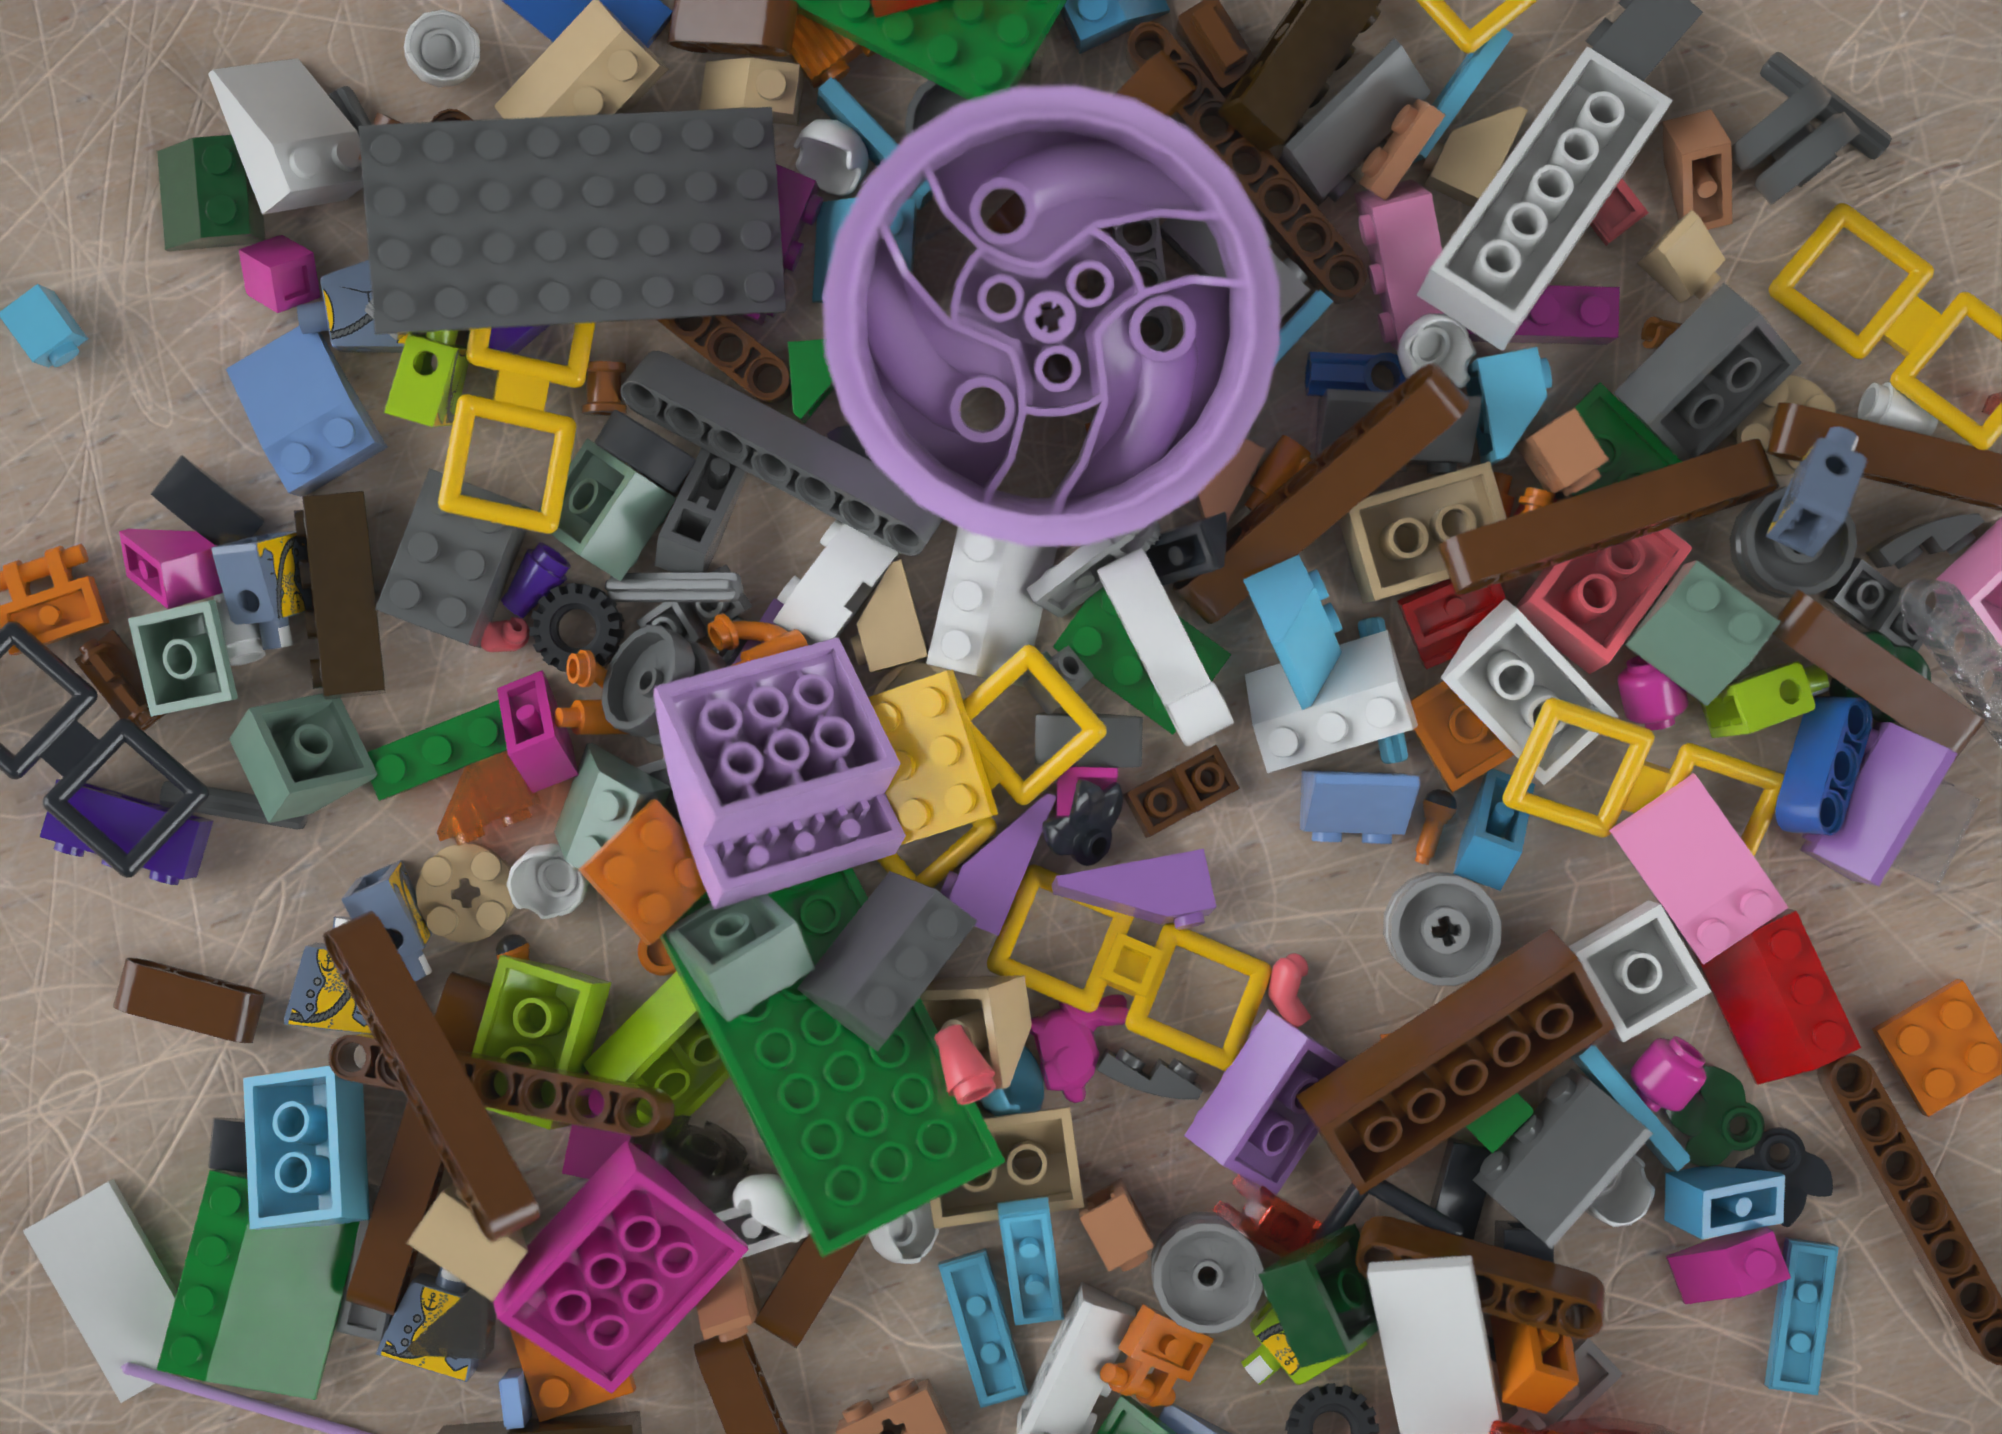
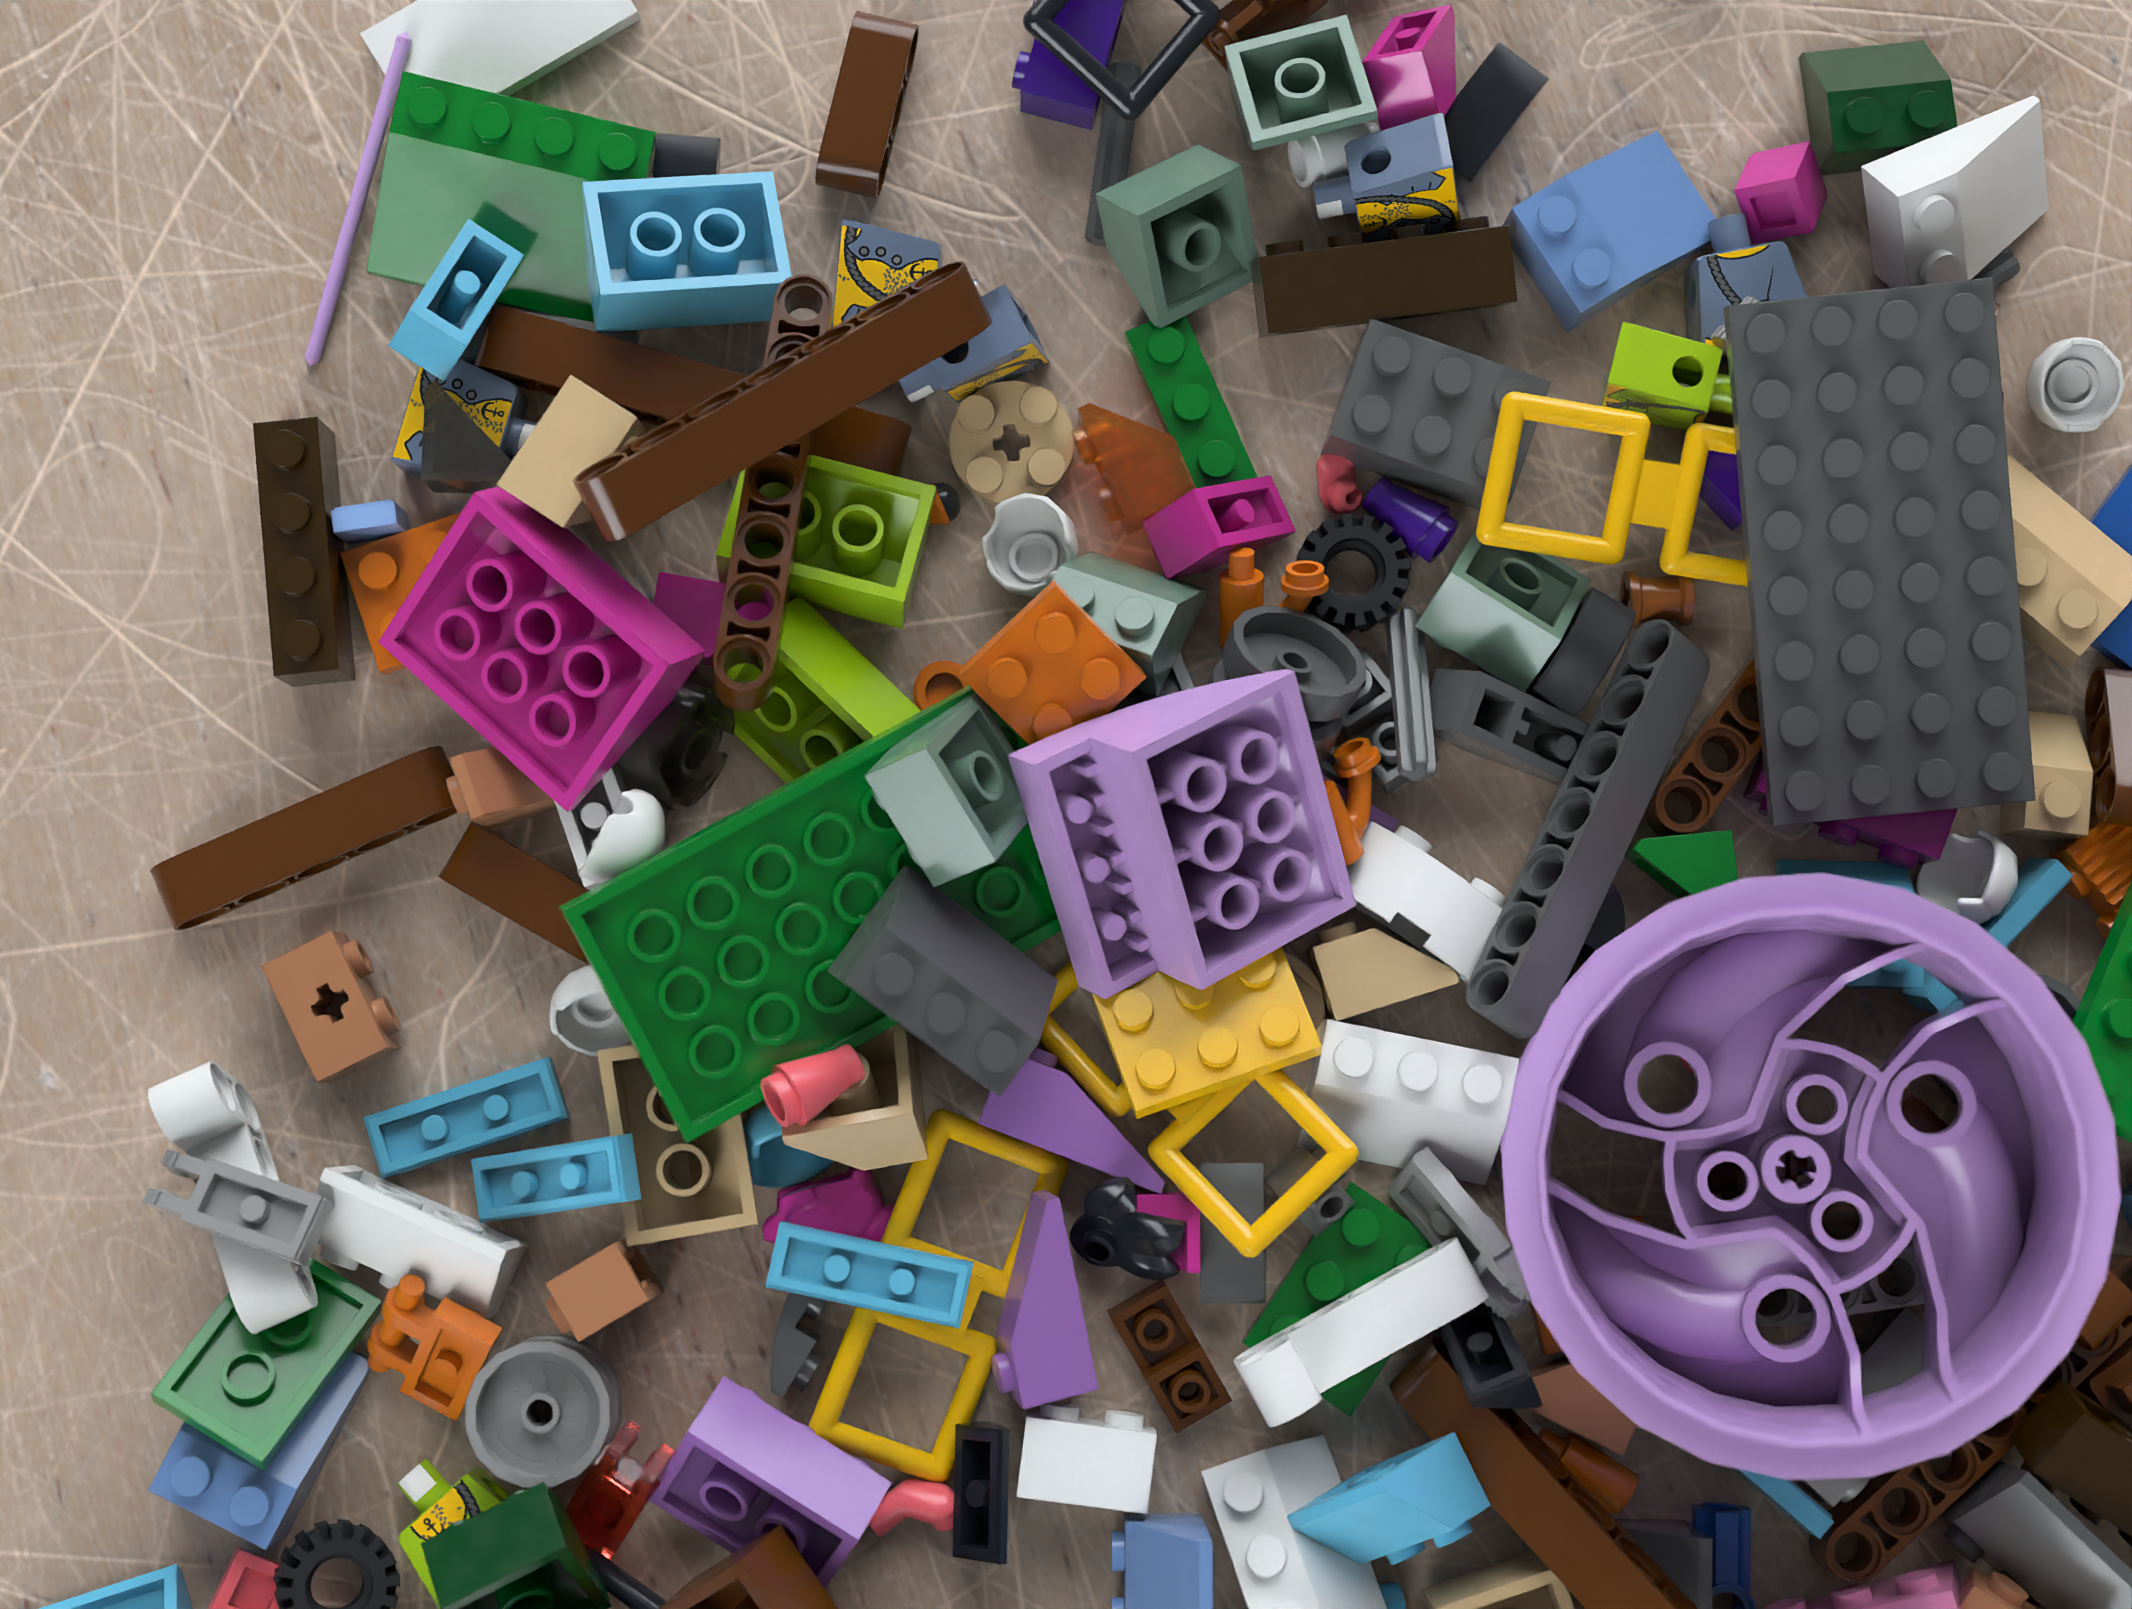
camera: 85 degrees right, 5 degrees down
none -> medium azure brick [388,219,524,381]
none -> medium azure tile [765,1221,973,1328]
none -> black slope [953,1421,1010,1565]
none -> white brick [1016,1402,1157,1514]

